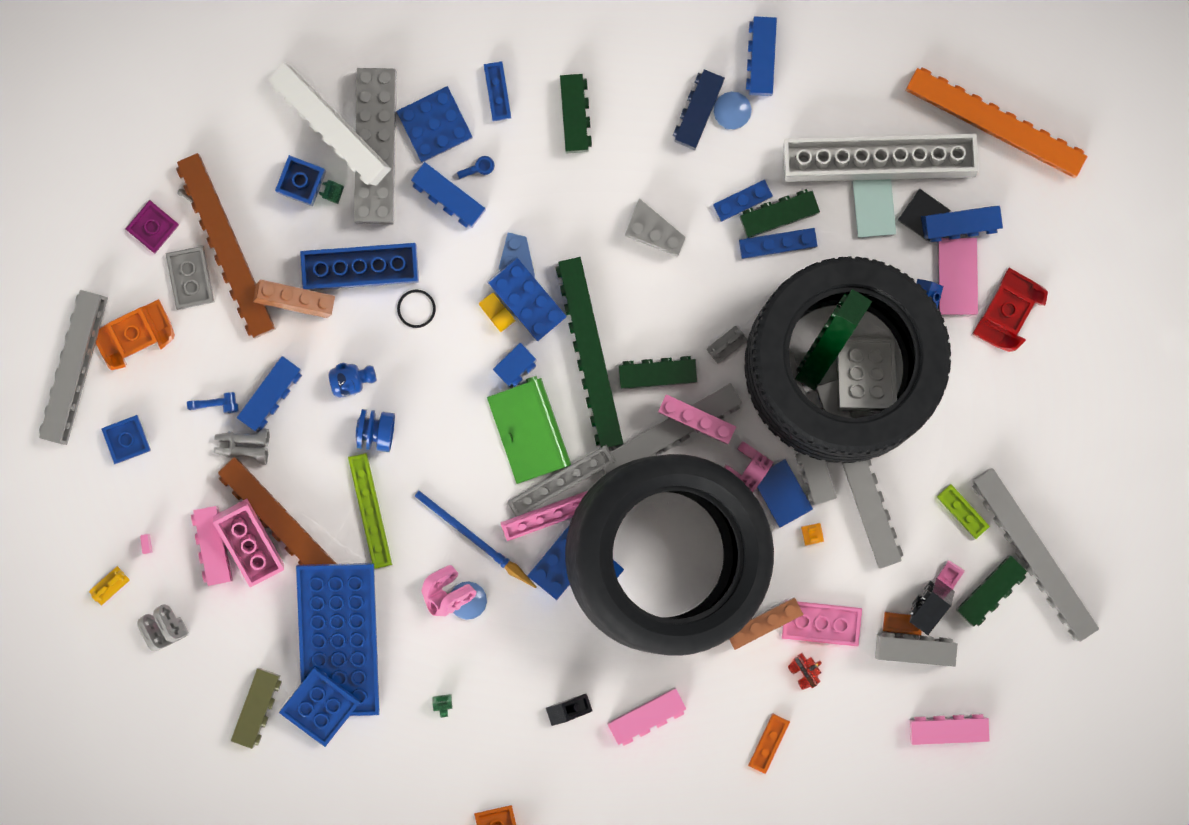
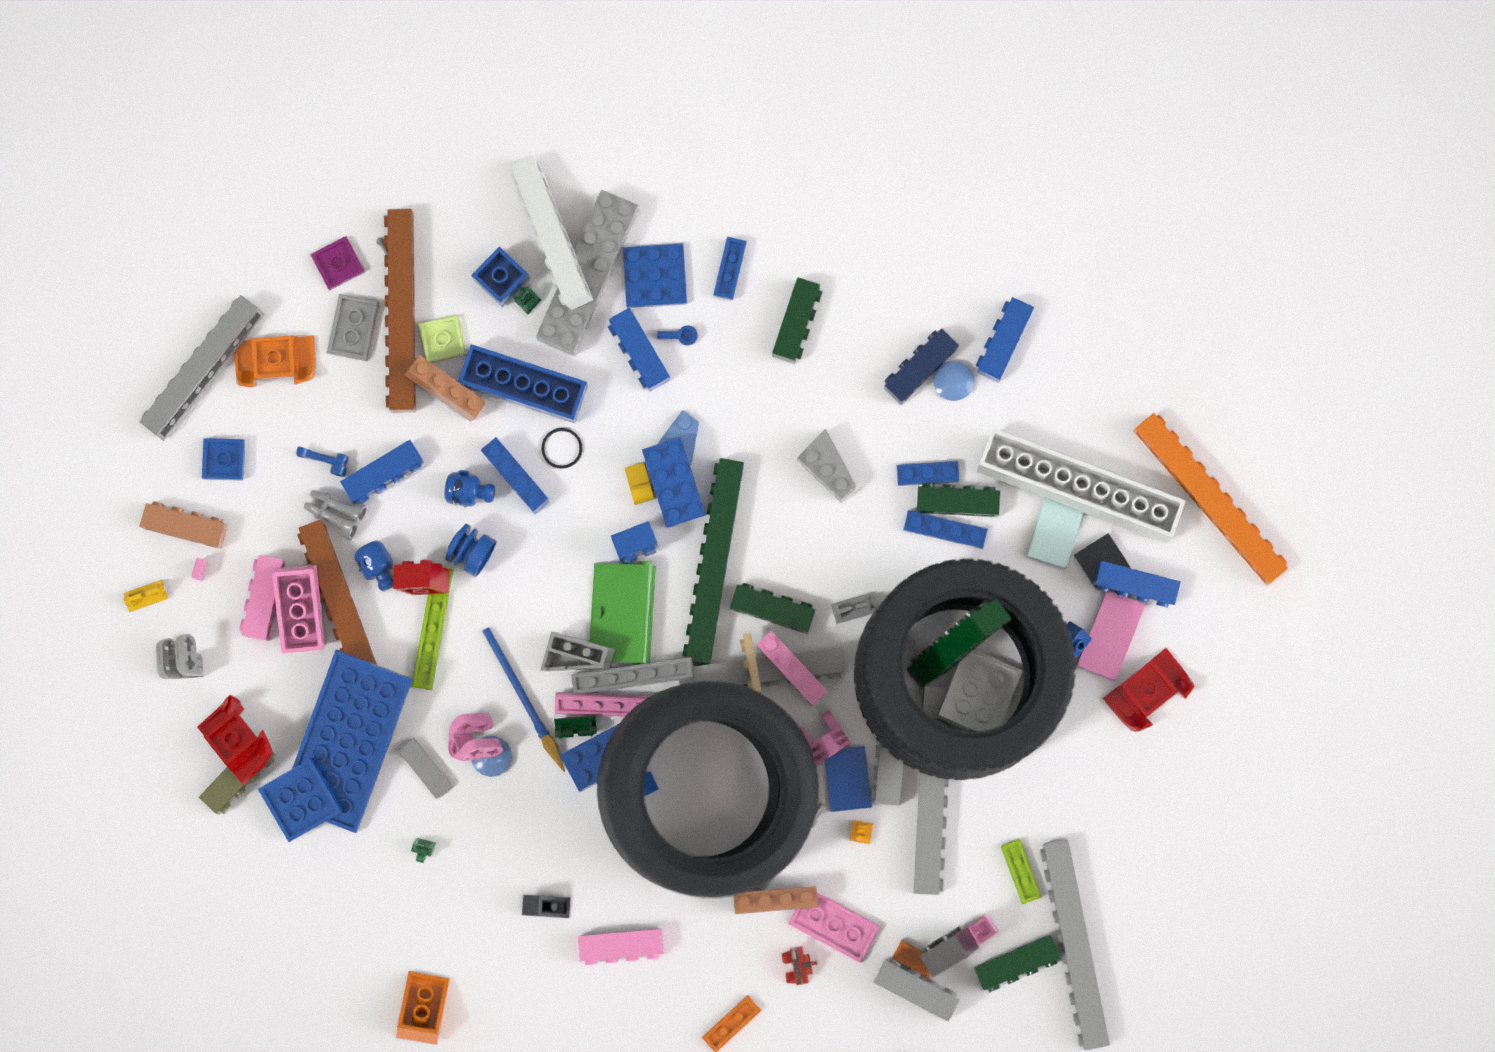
camera: 30 degrees right, 5 degrees down
none -> nougat brick [139,501,228,549]
none -> red piece [197,695,273,785]
none -> blue piece [354,540,393,592]
none -> red brick [393,560,450,595]
none -> light grey tile [398,738,453,799]
none -> yellowish green tile [418,315,467,363]
none -> blue brick [481,437,550,515]
none -> light grey wedge [540,631,615,672]
none -> dark green hinge [554,716,597,739]
none -> tan plate [740,633,762,693]

